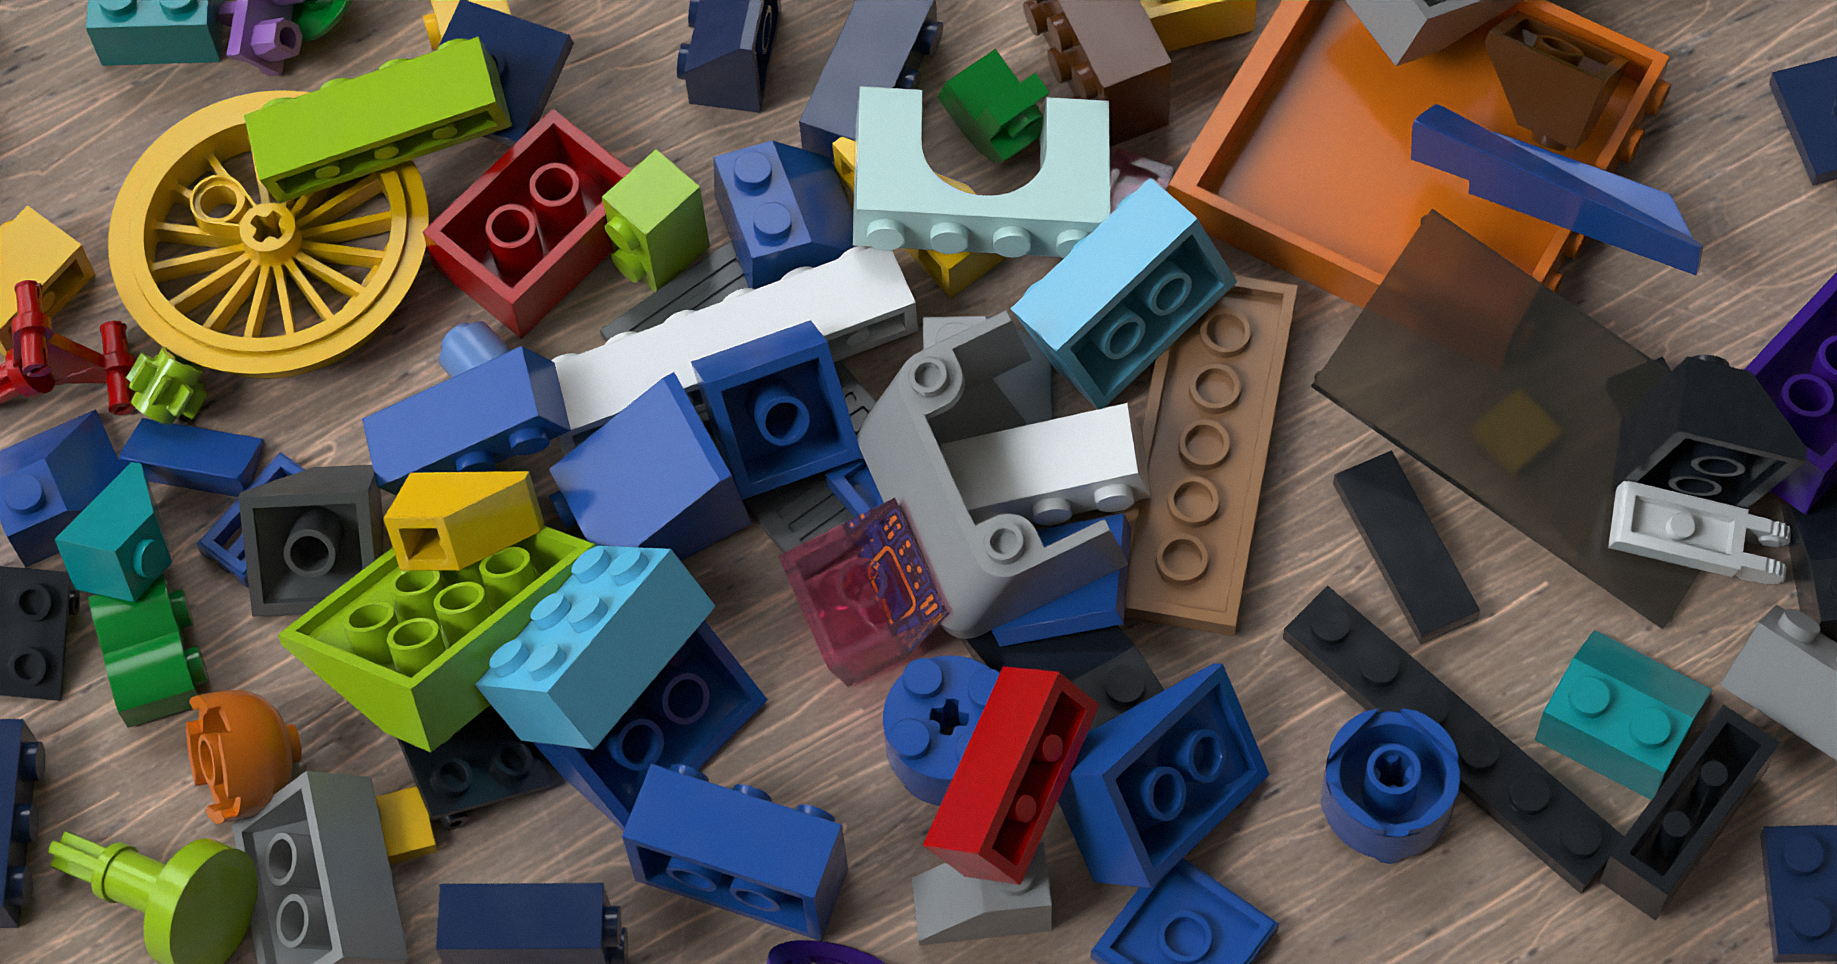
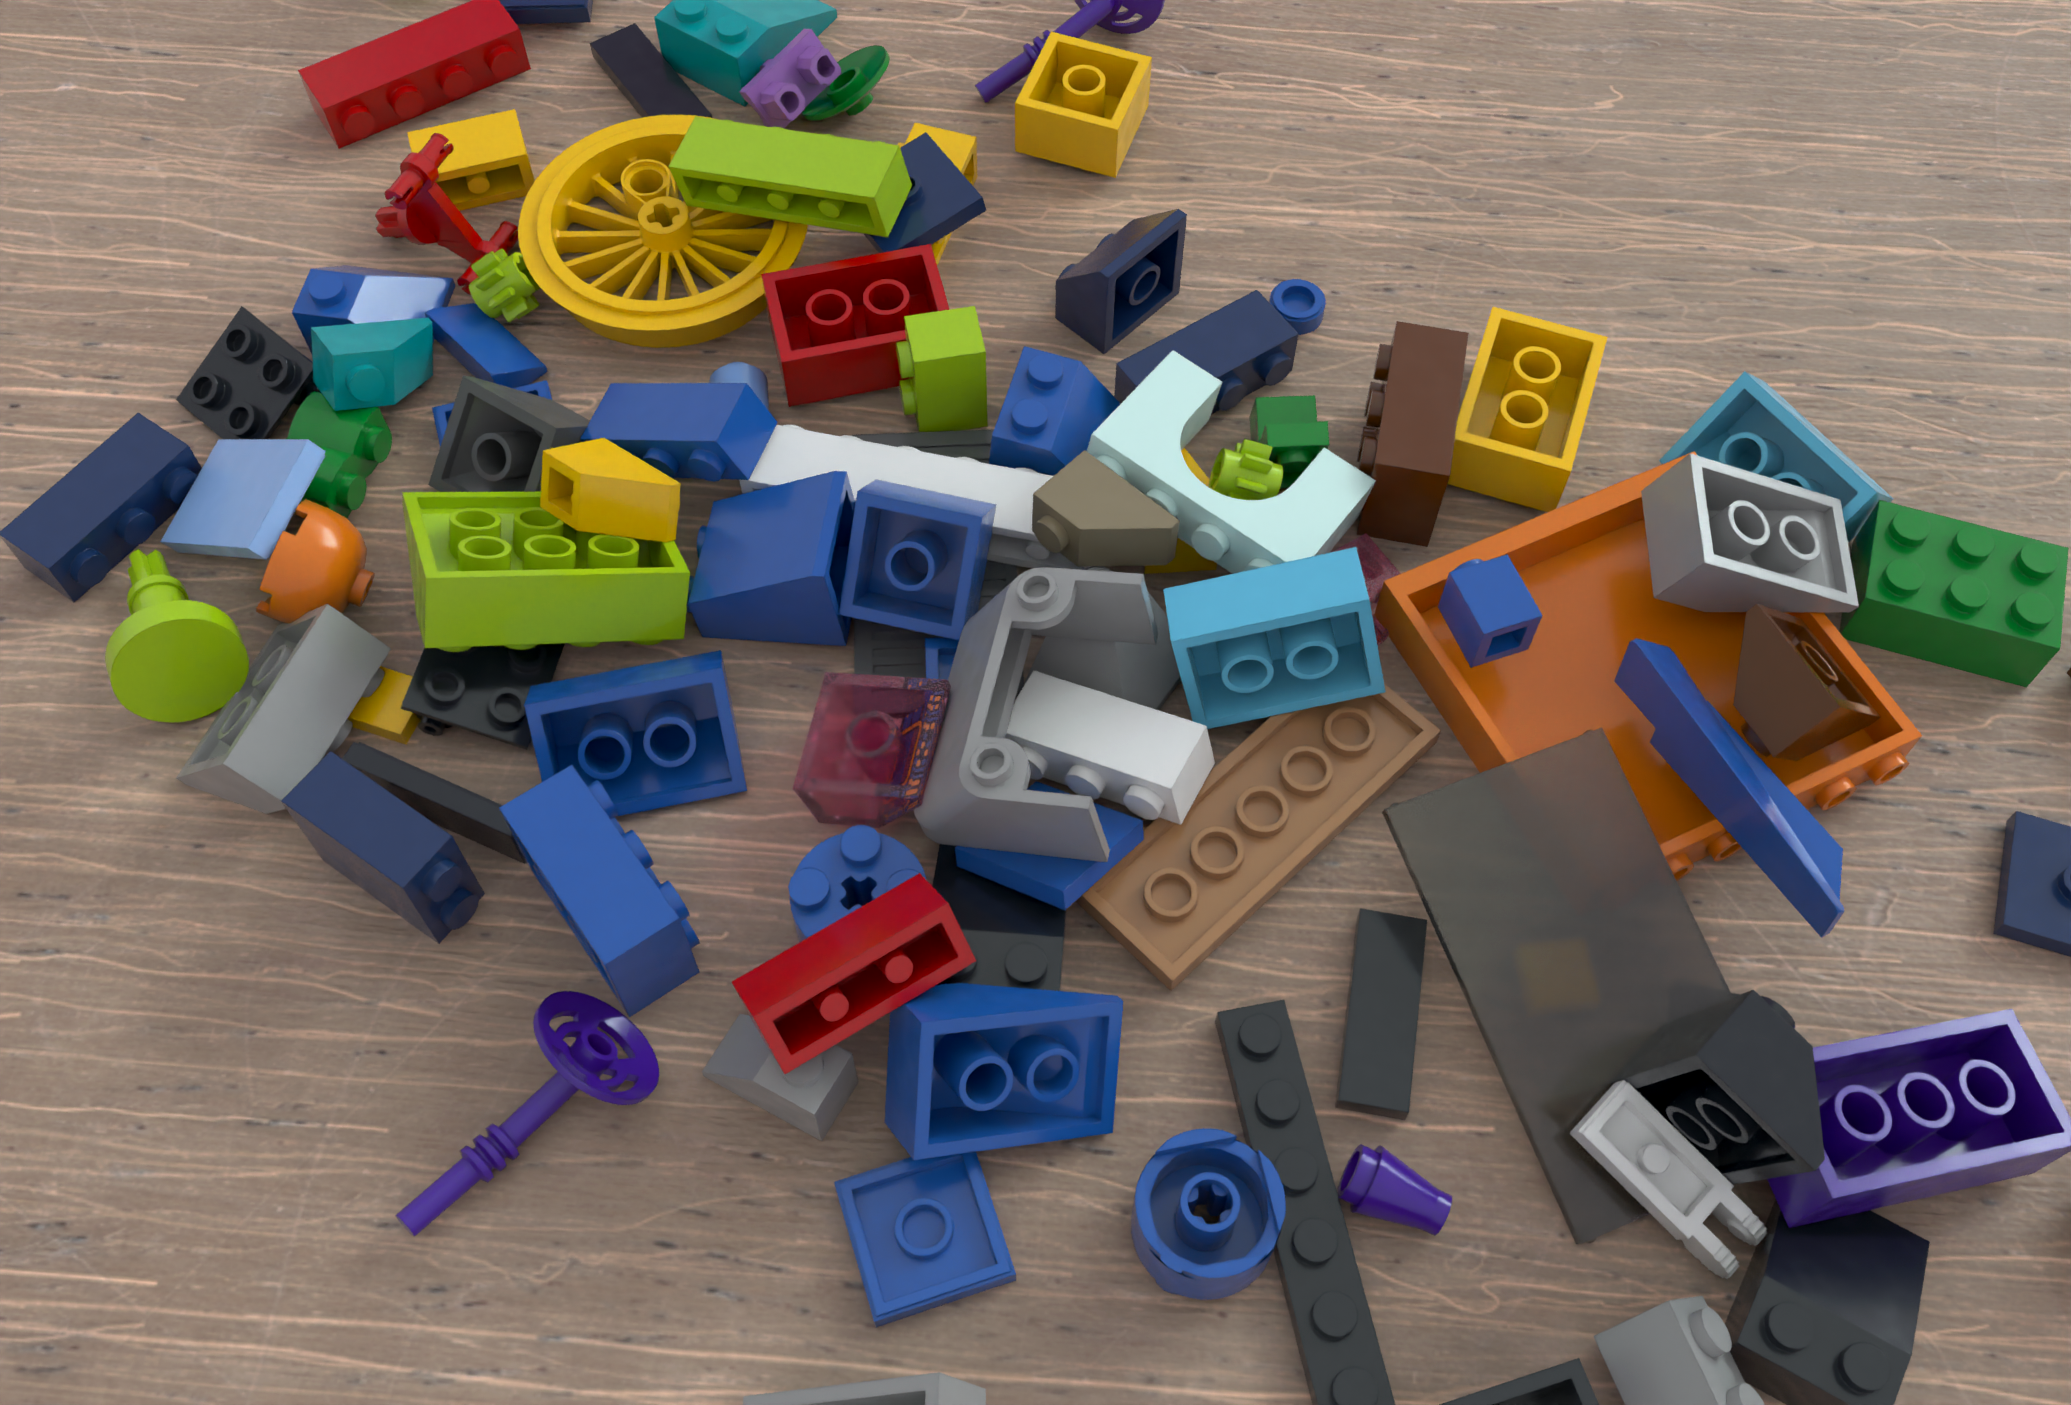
camera: 30 degrees right, 5 degrees down
medium azure brick [475,546,716,749] -> none
teal slope [1535,630,1713,800] -> none
none -> light blue tile [160,439,326,560]
none -> black tile [342,742,526,864]
none -> black tile [590,23,712,118]
none -> dark tan slope [1032,450,1180,567]
none -> lime gear [1209,438,1283,500]
none -> dark purple cone [1337,1144,1452,1236]
none -> blue brick [1438,554,1543,668]

